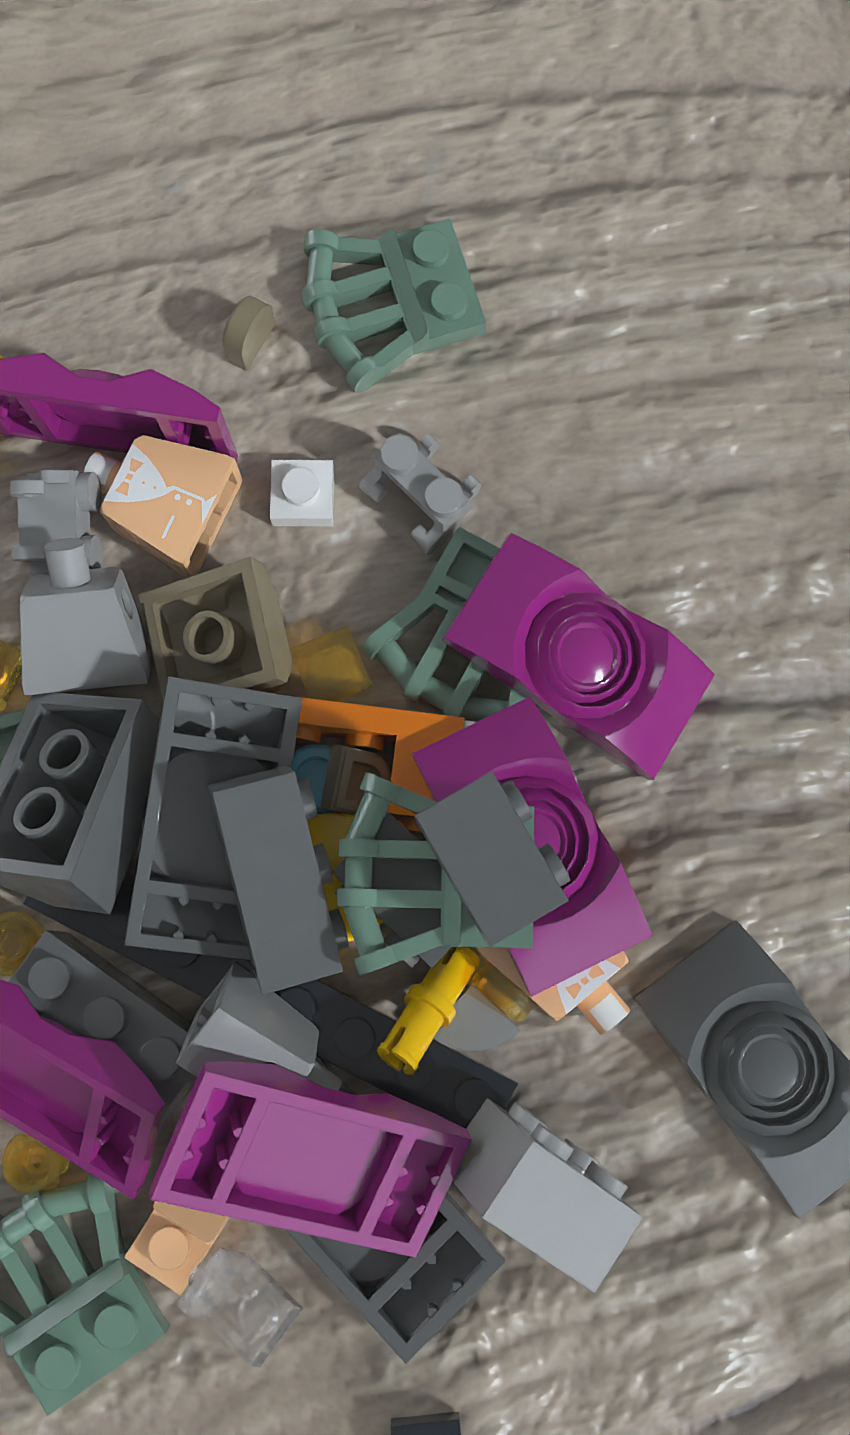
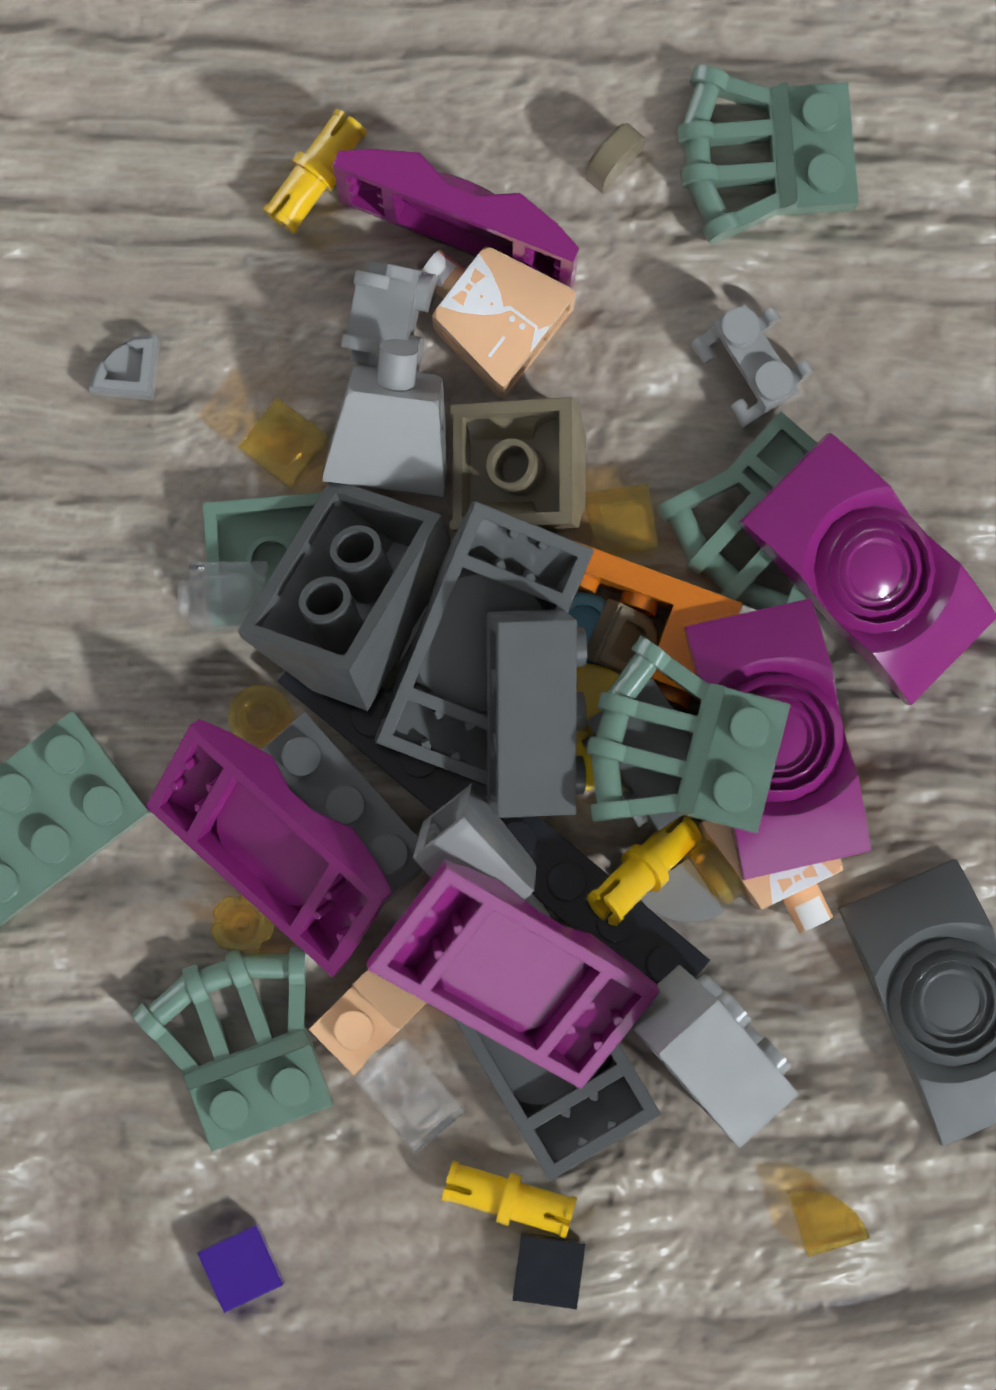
camera: 10 degrees right, 5 degrees up
white plate [270,460,334,527] -> none
dark grey brick [415,771,570,947] -> none
none -> yellow pin [441,1160,578,1238]
none -> clear yellow tile [787,1189,870,1257]

